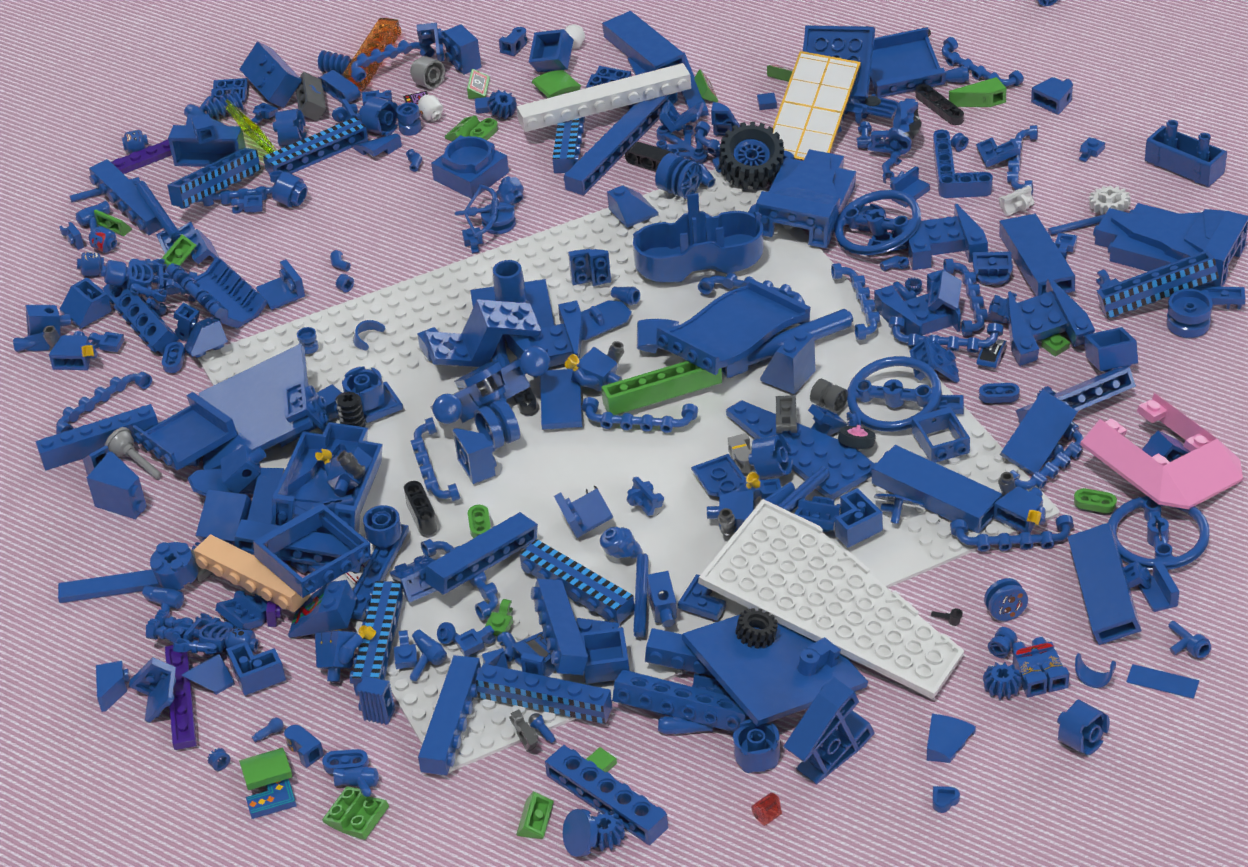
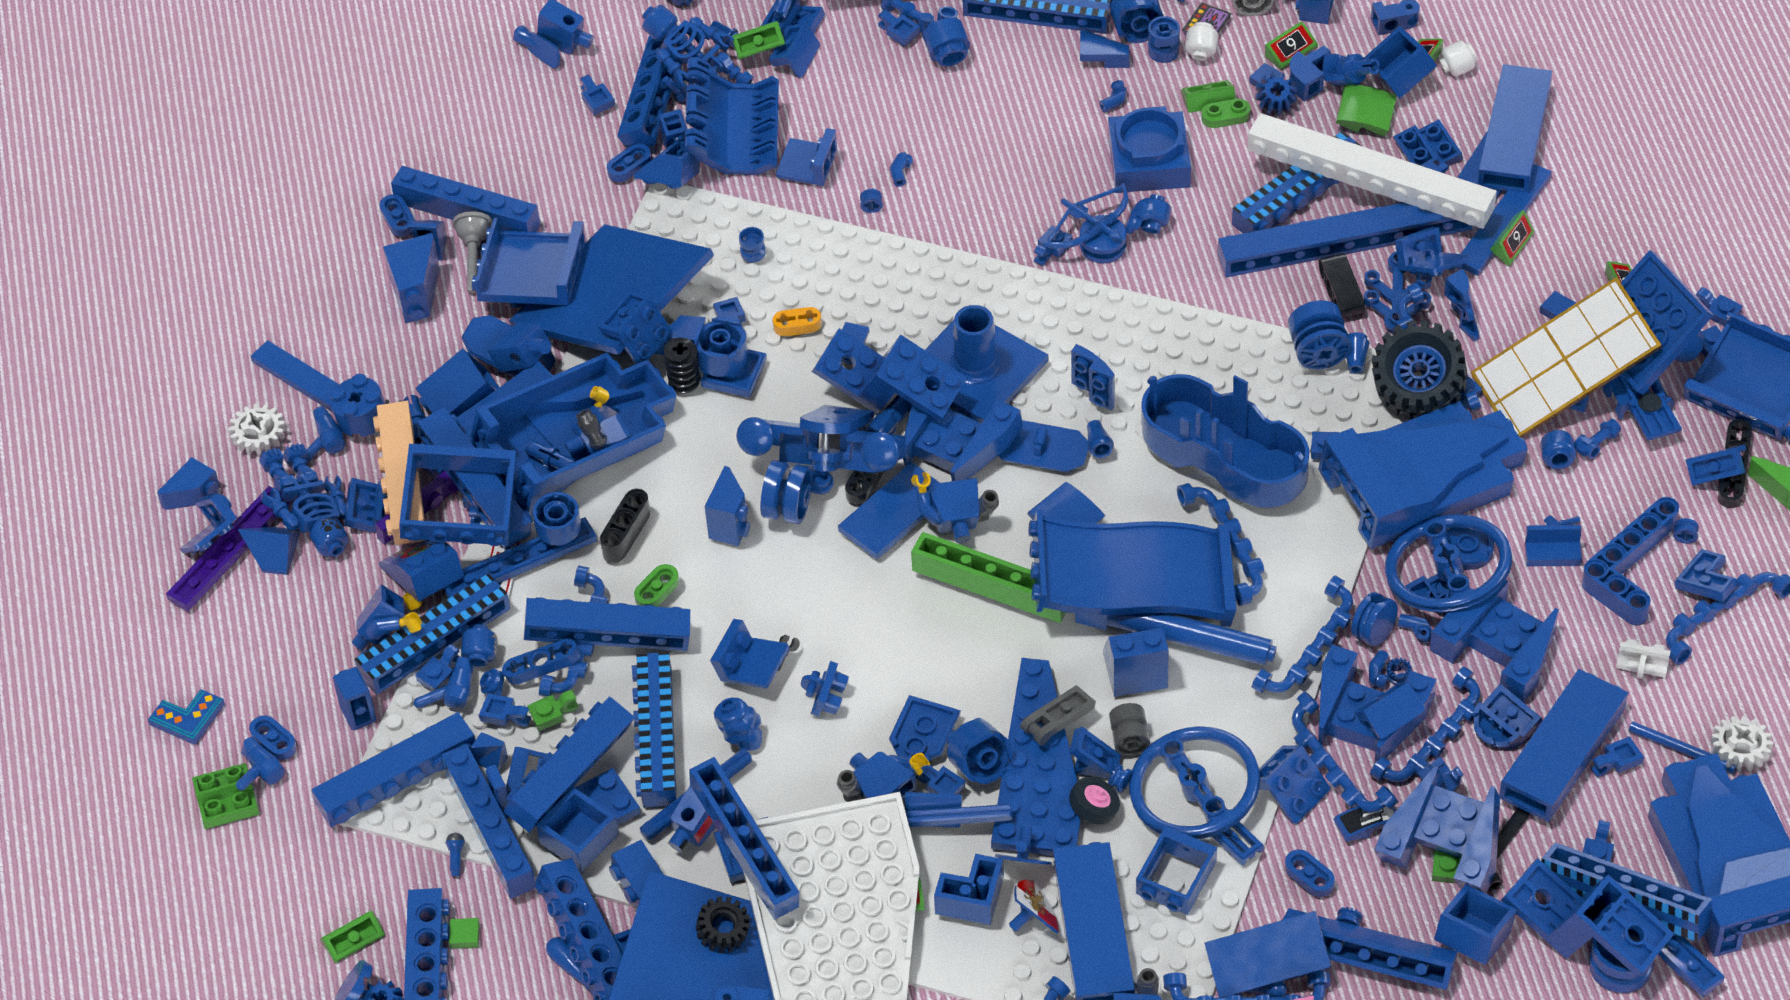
camera: 45 degrees right, 10 degrees up
blue torso [43,326,98,370] -> none
blue bar [56,372,152,434] -> none
blue slope [60,278,112,329] -> none
blue bush [207,748,231,771] -> none
blue brick [226,641,286,696] -> none
bright green slope [239,748,292,790] -> none
blue piece [252,717,284,742] -> none
blue leg [284,725,324,768] -> none
blue helmet [353,320,386,351] -> none
blue bracket [389,555,437,603] -> none
blue bar [410,417,460,501] -> none
blue arm [497,632,517,662] -> none
dark grey plate [509,709,538,752] -> none
blue bar [582,397,698,433] -> none
blue slope [607,185,659,228] -> none
light grey leg [728,433,755,473] -> none
blue slope [794,496,840,532] -> none
blue hips [868,98,922,154] -> none
blue arm [882,151,902,184] -> none
none -> white gear [228,403,287,455]
none -> blue plate [379,194,414,237]
none -> blue head [461,624,498,667]
none -> blue beam [502,639,581,685]
none -> blue brick [689,757,800,920]
none -> blue plate [713,297,746,328]
none -> light orange beam [772,307,822,336]
none -> blue shield [995,826,1052,865]
none -> blue brick [1289,45,1331,102]
none -> blue piece [1322,53,1380,86]
none -> blue head [1351,592,1398,646]
none -> blue bracket [1501,858,1674,977]
none -> blue head [1540,430,1576,469]
none -> blue panel [1685,444,1746,485]

